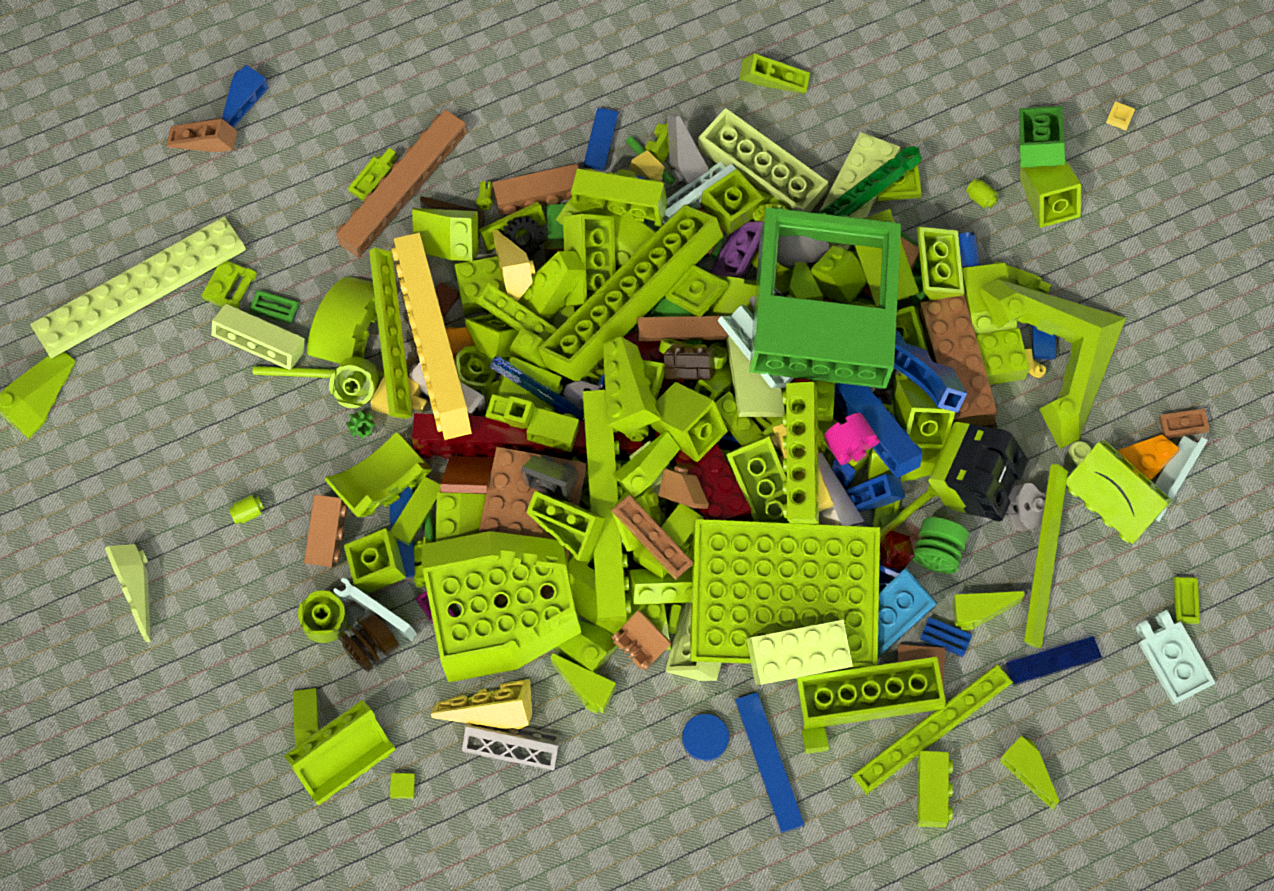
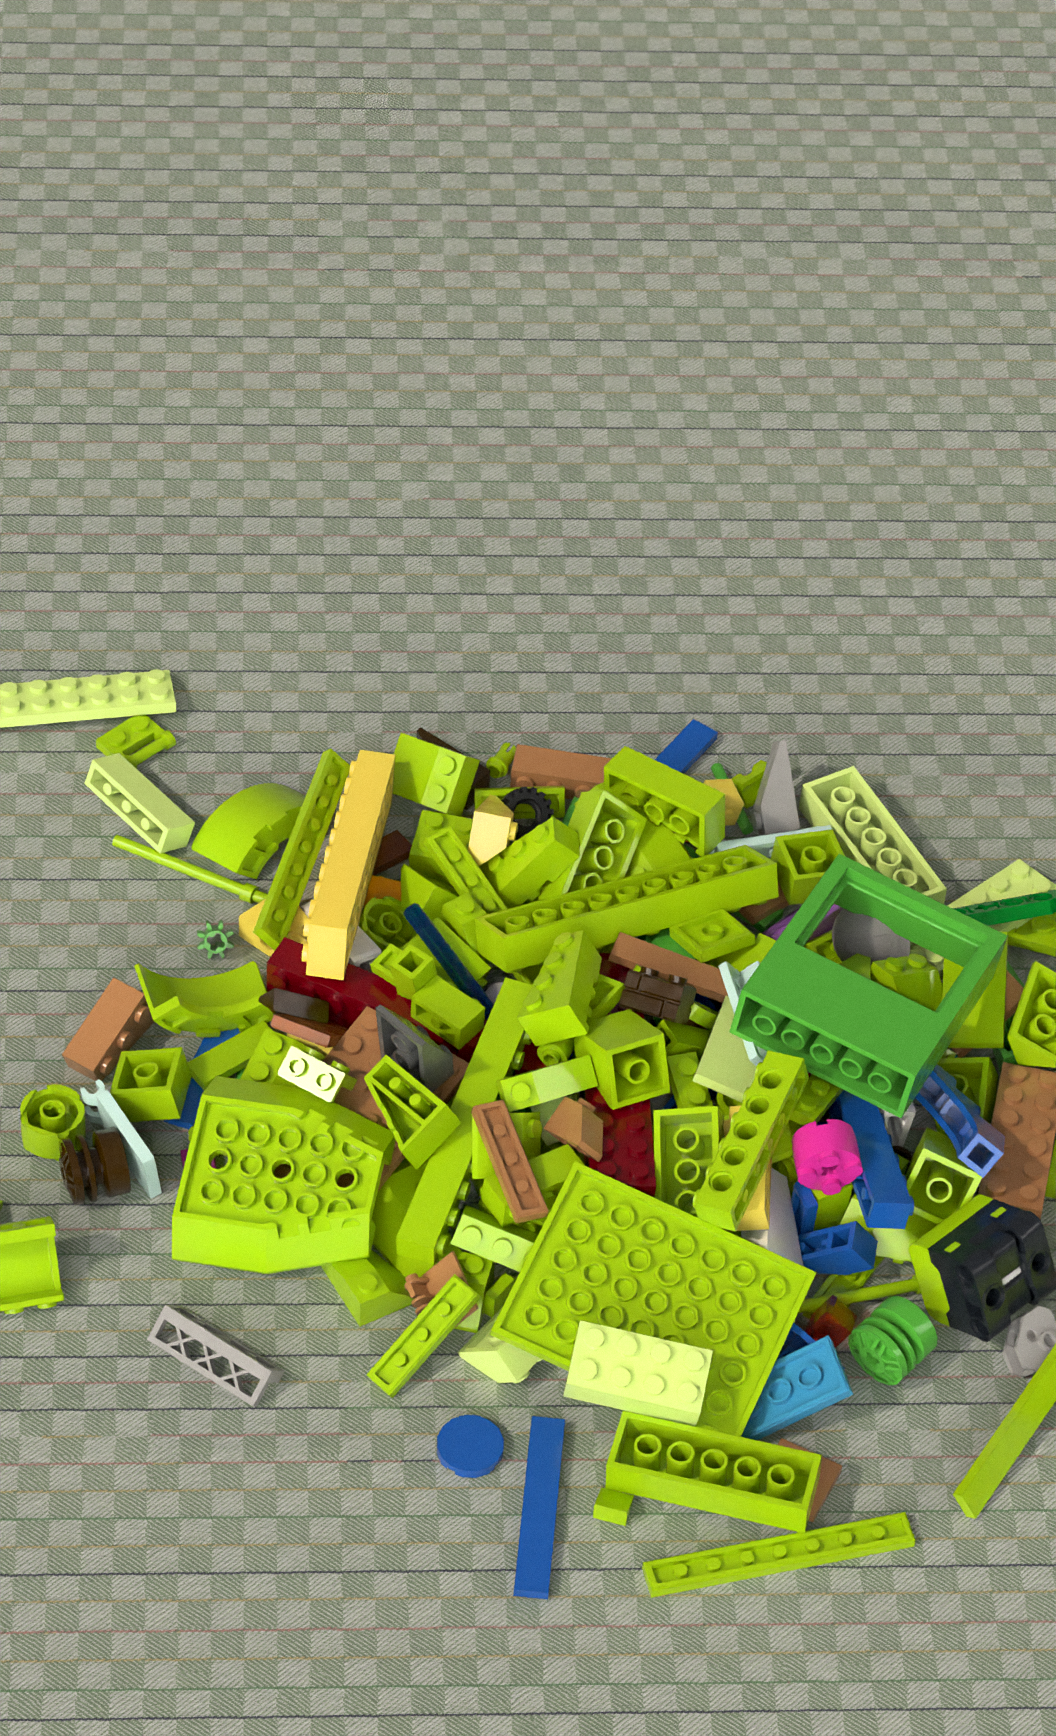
camera: 20 degrees right, 20 degrees down
medium nougat slope [167,118,237,152] -> none
blue slope [222,65,268,128] -> none
lime brick [228,494,264,525] -> none
bright green tile [250,290,300,324] -> none
lime brick [329,357,380,408] -> none
medium nougat brick [336,109,467,258] -> none
lime hinge [348,148,397,202] -> none
lime tile [390,773,415,799] -> none
light yellow wedge [431,679,532,729] -> none
lime slope [551,653,616,714] -> none
lime slope [739,53,810,94] -> none
lime brick [917,751,953,828] -> none
blue tile [920,617,972,657] -> none
lime slope [952,591,1025,631] -> none
lime slope [1000,736,1060,810] -> none
clear blue tile [1005,636,1102,686] -> none
none -> dark brown slope [258,988,329,1024]
none -> bracket [278,1046,357,1103]
none -> lime tile [366,1274,481,1398]

